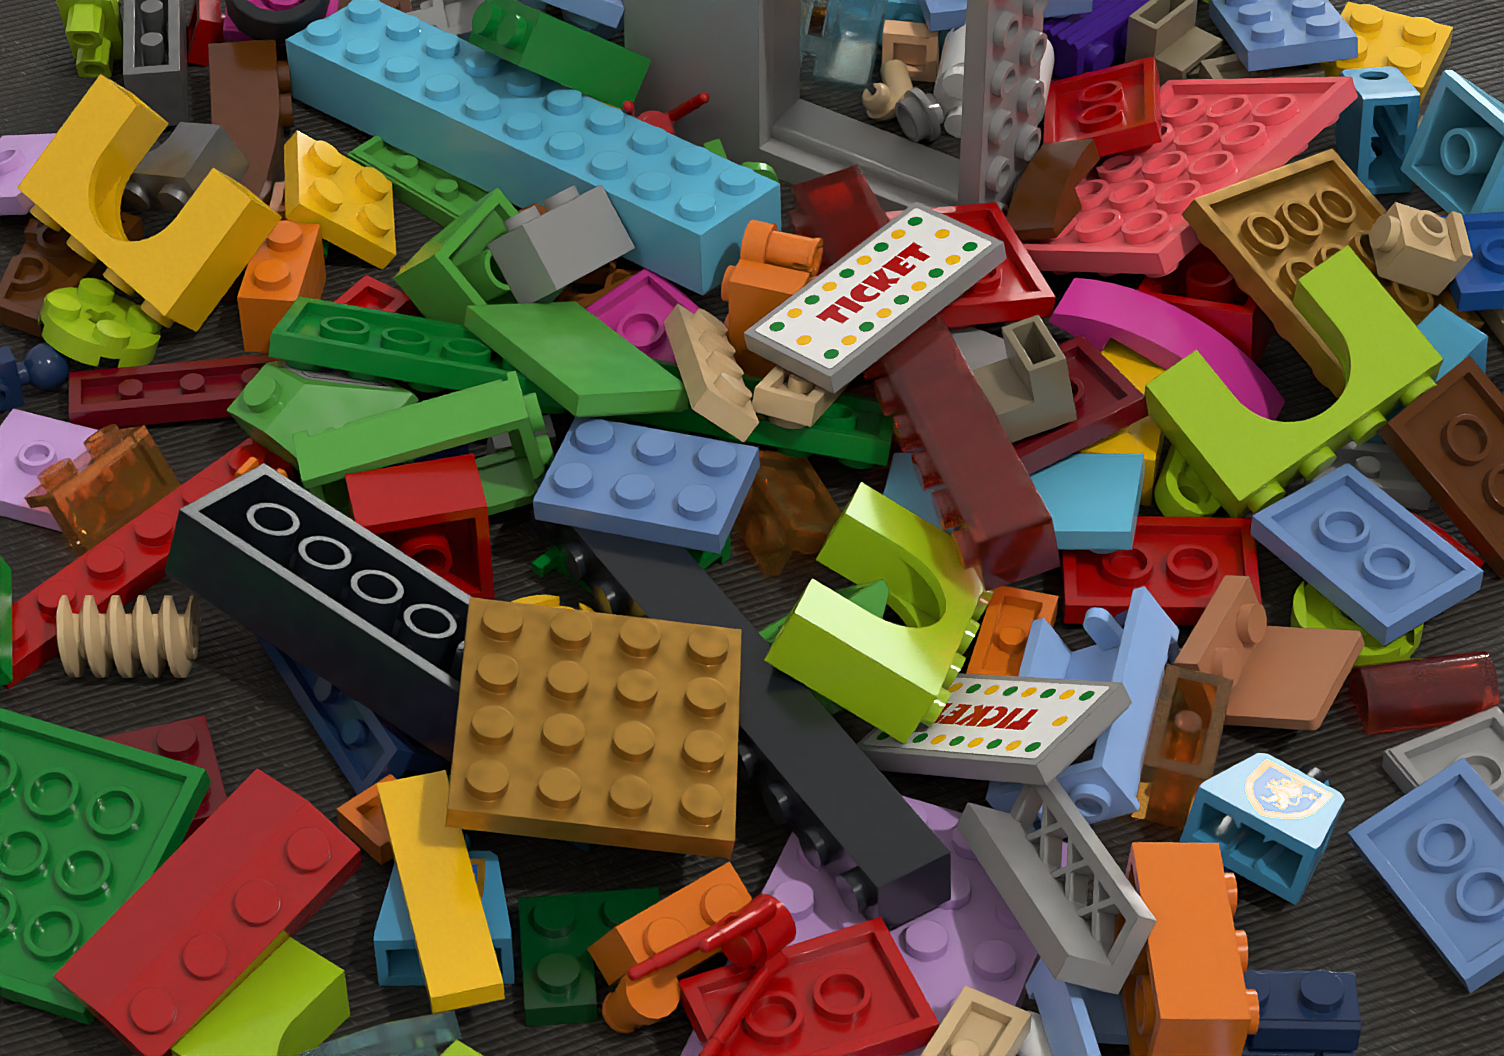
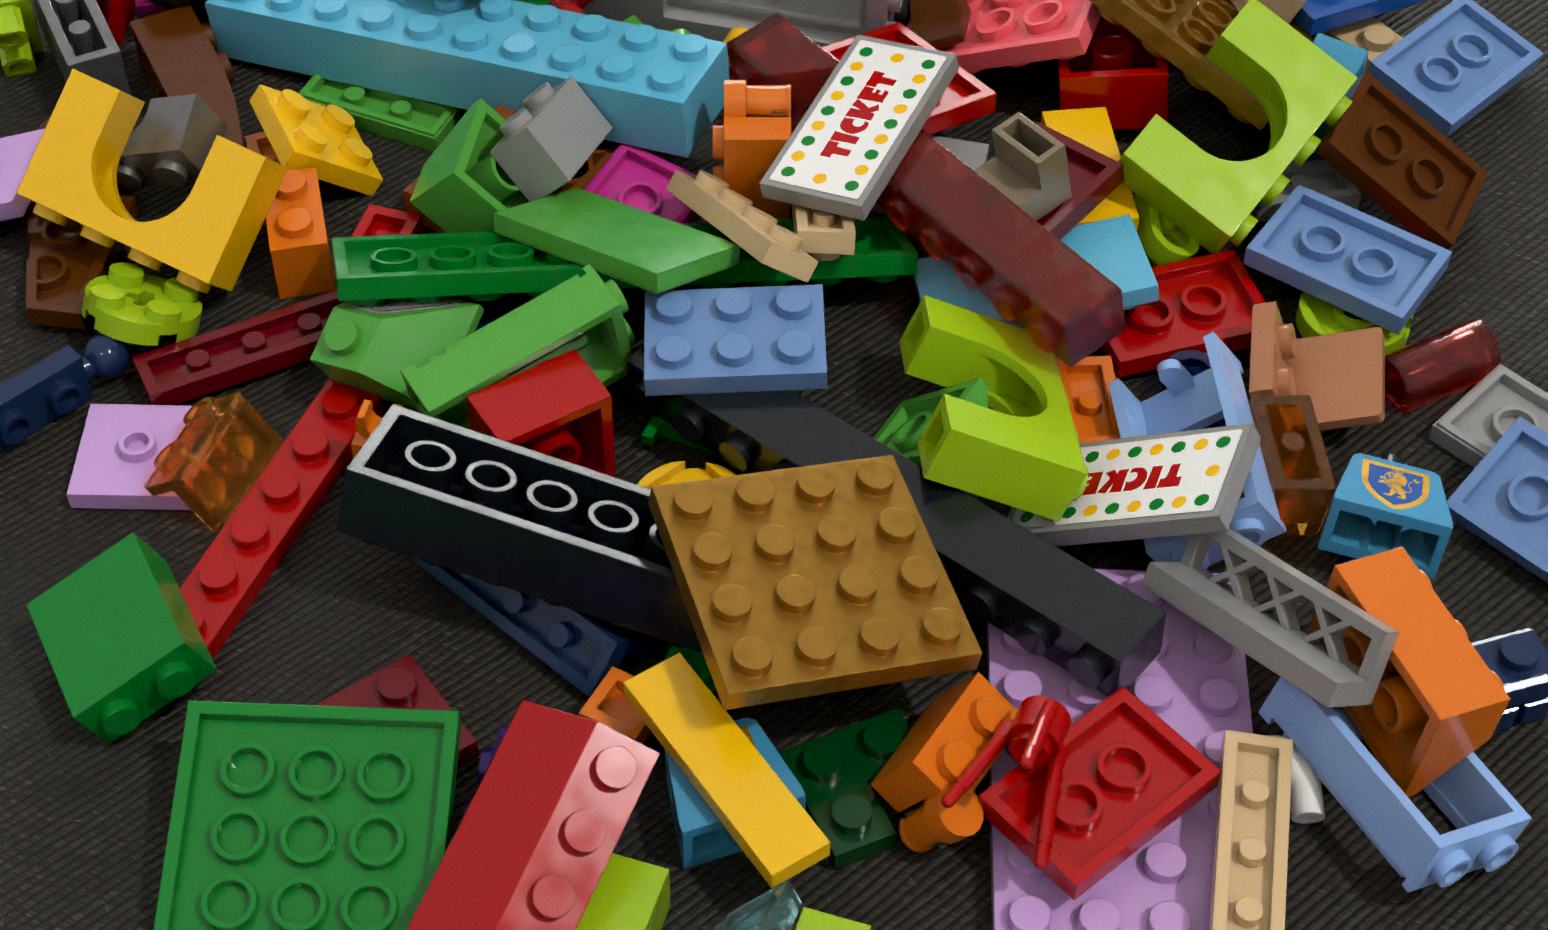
camera: 20 degrees left, 5 degrees up
tan piece [56,595,200,678] -> none
clear orange bracket [734,450,841,577] -> none
dark pink slope [1049,278,1285,421] -> none

